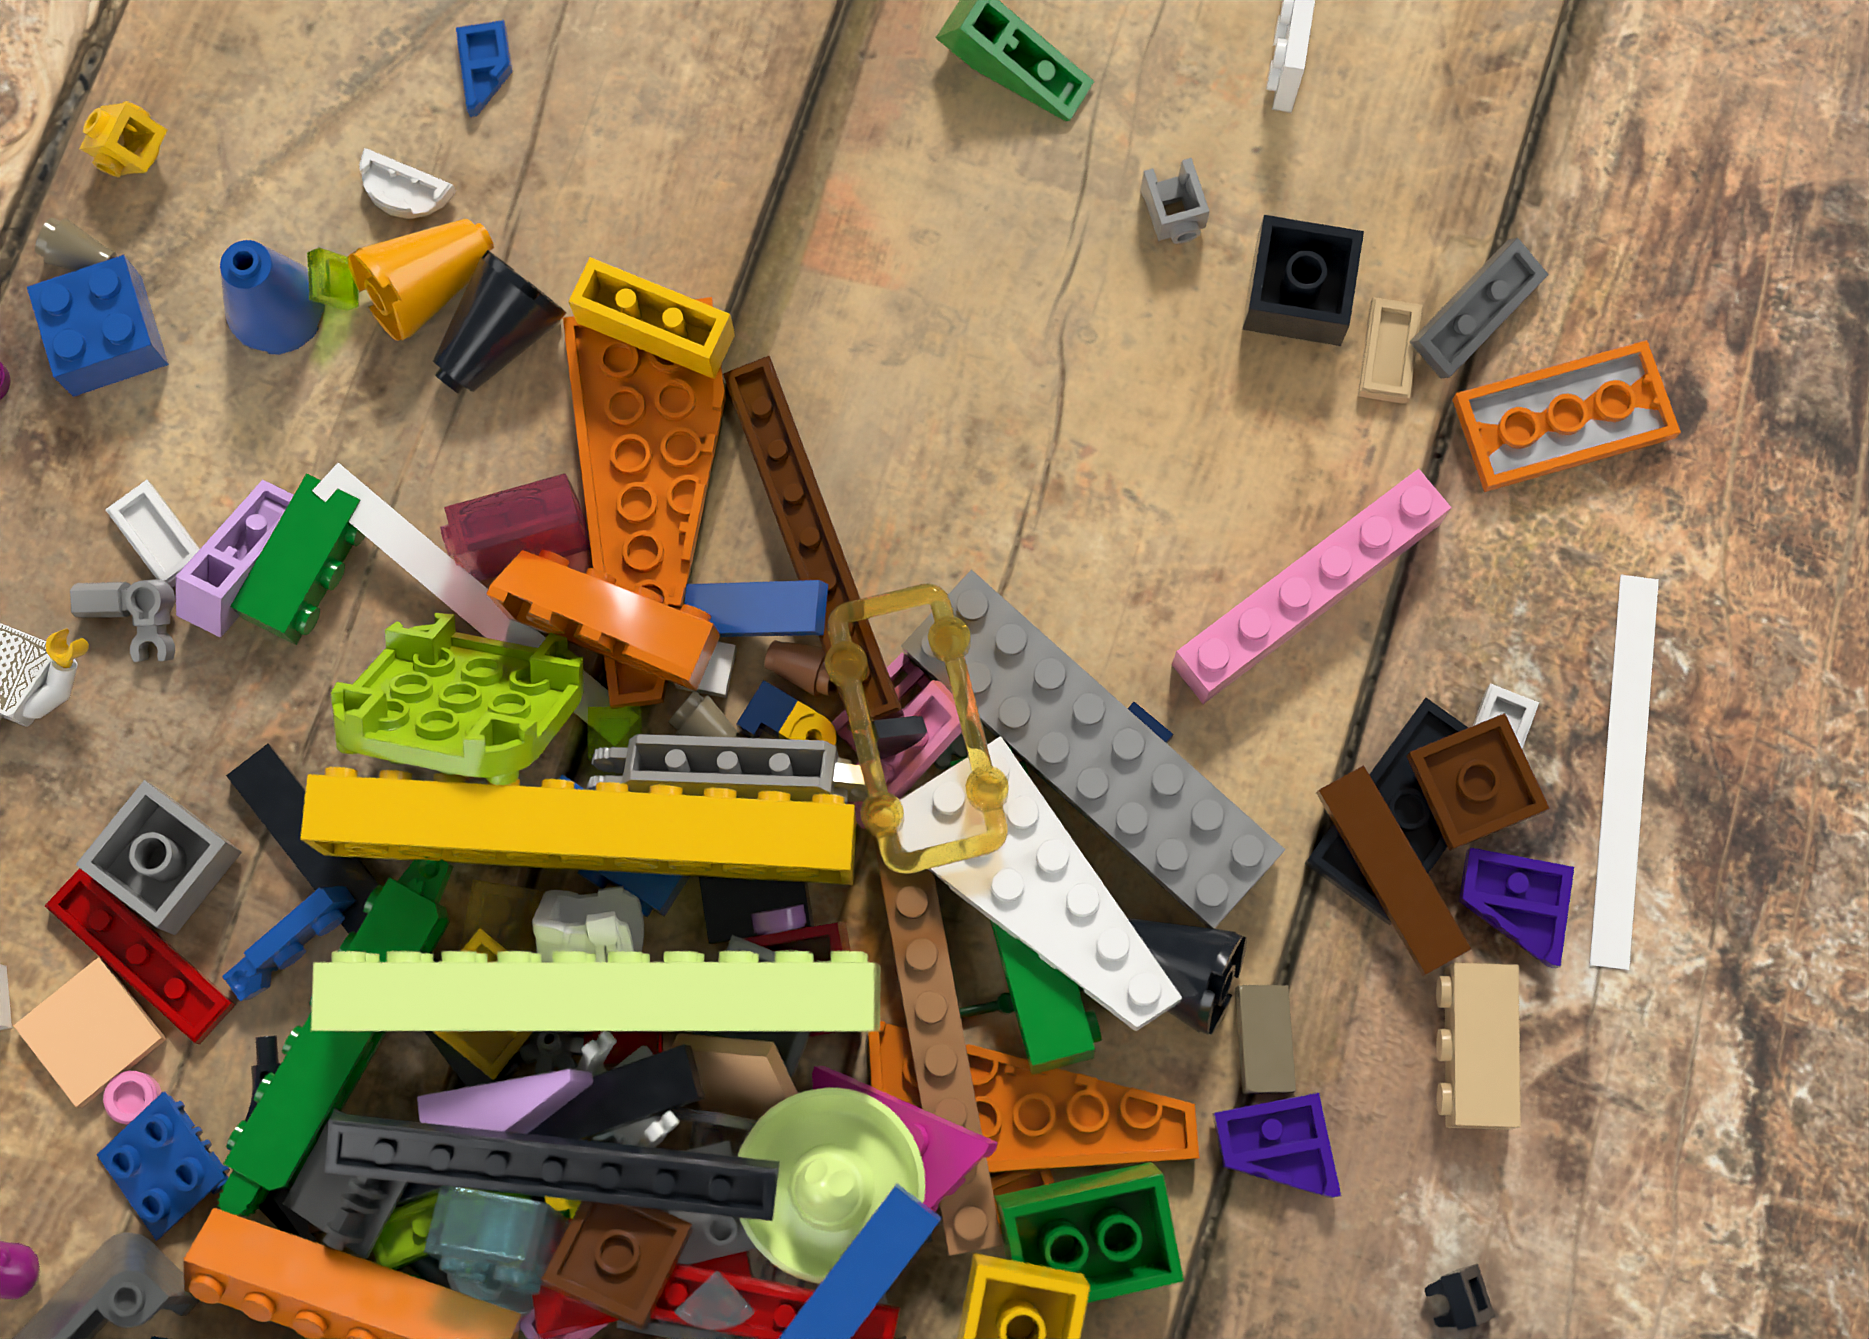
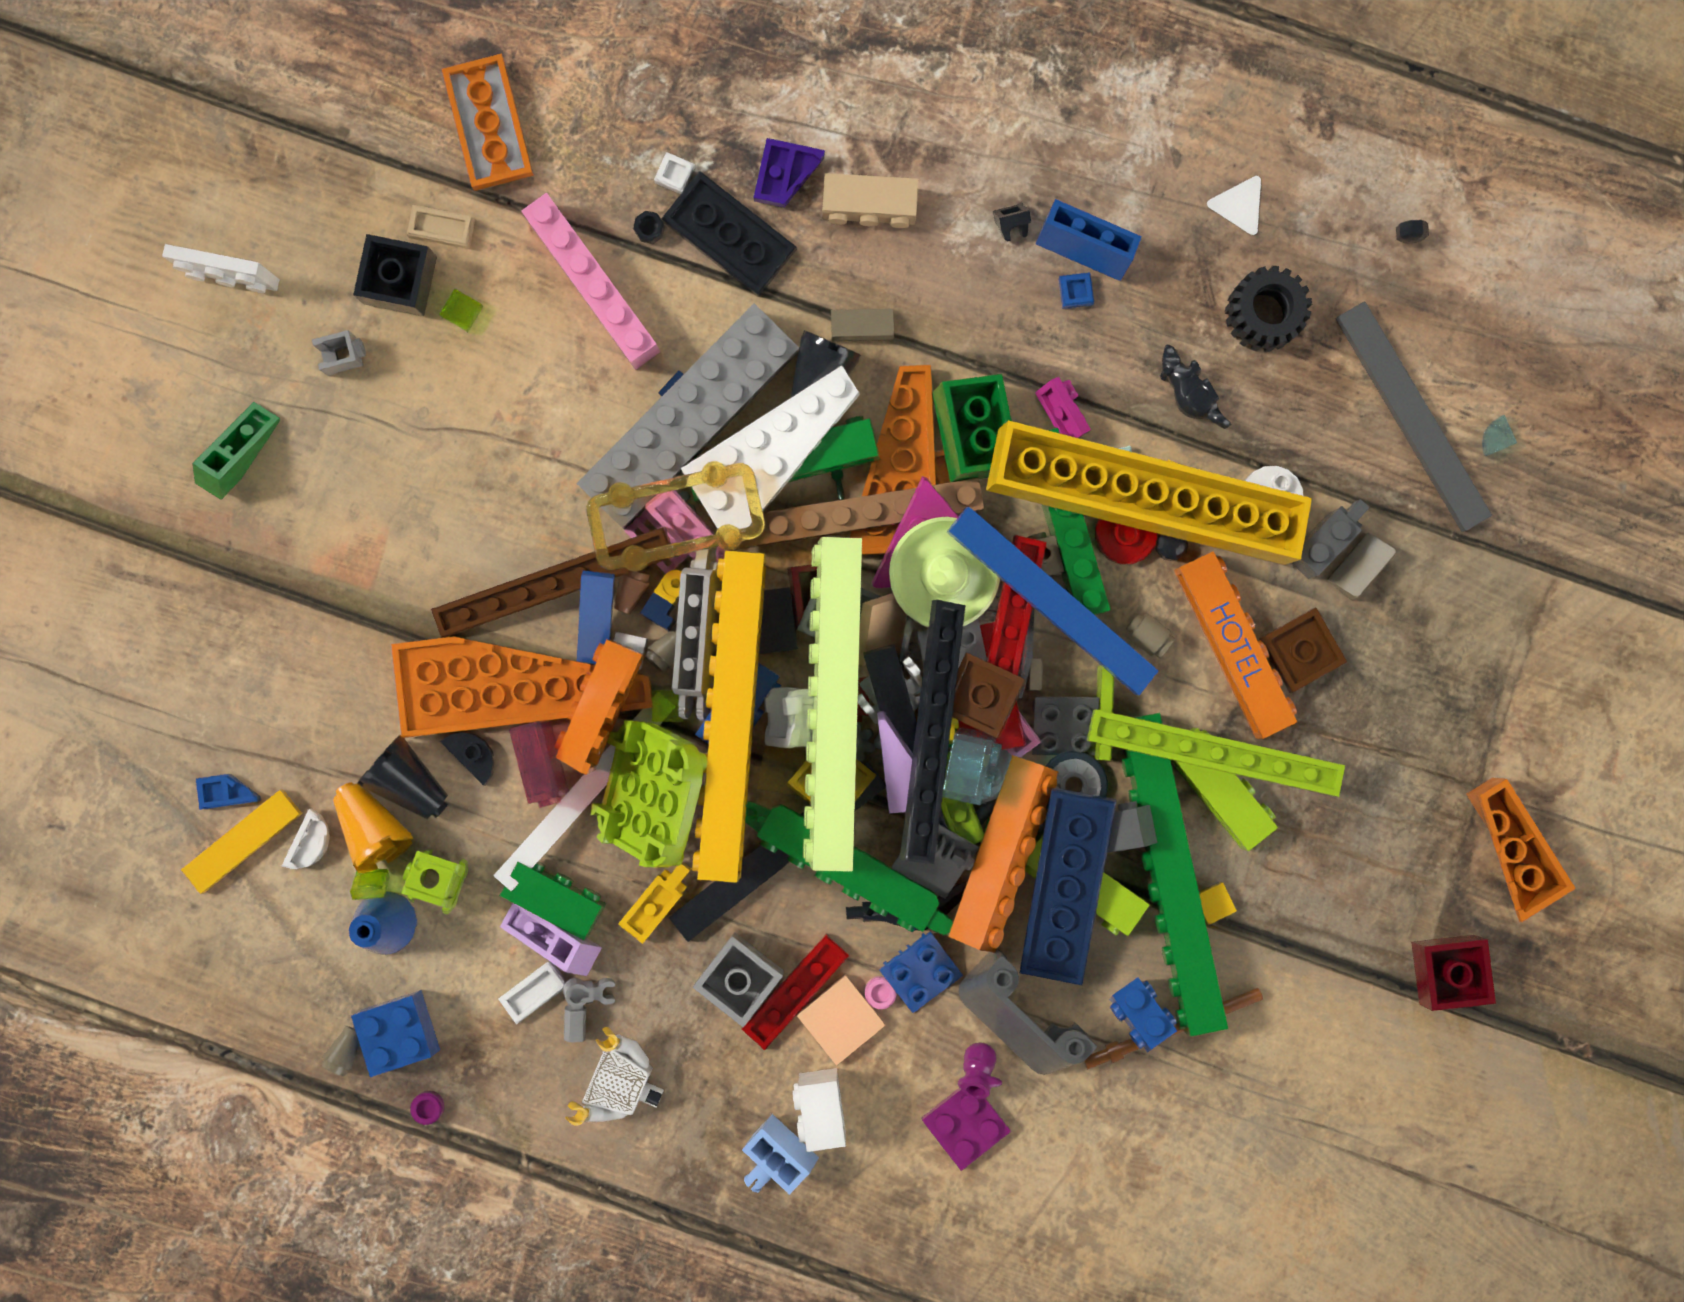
camera: 90 degrees left, 10 degrees up
yellow brick [79,101,168,177] -> none
blue hinge [222,886,356,1001] -> none
yellow brick [568,257,735,379] -> none
clear light blue tile [675,1270,756,1330] -> none
medium lavender tile [751,904,807,935] -> none
black tile [858,716,928,763] -> none
dark purple wing [1212,1093,1341,1198] -> none
reddish brown tile [1316,765,1471,976] -> none
reddish brown plate [1406,713,1550,851] -> none
dark grey plate [1410,237,1549,379] -> none
white sticker [1590,575,1659,970] -> none
none -> yellow tile [181,789,303,894]
none -> lime piece [401,849,468,914]
none -> clear neon green tile [439,288,483,333]
none -> black plate [440,732,494,786]
none -> yellow hinge [618,862,692,944]
none -> black tile [633,211,665,244]

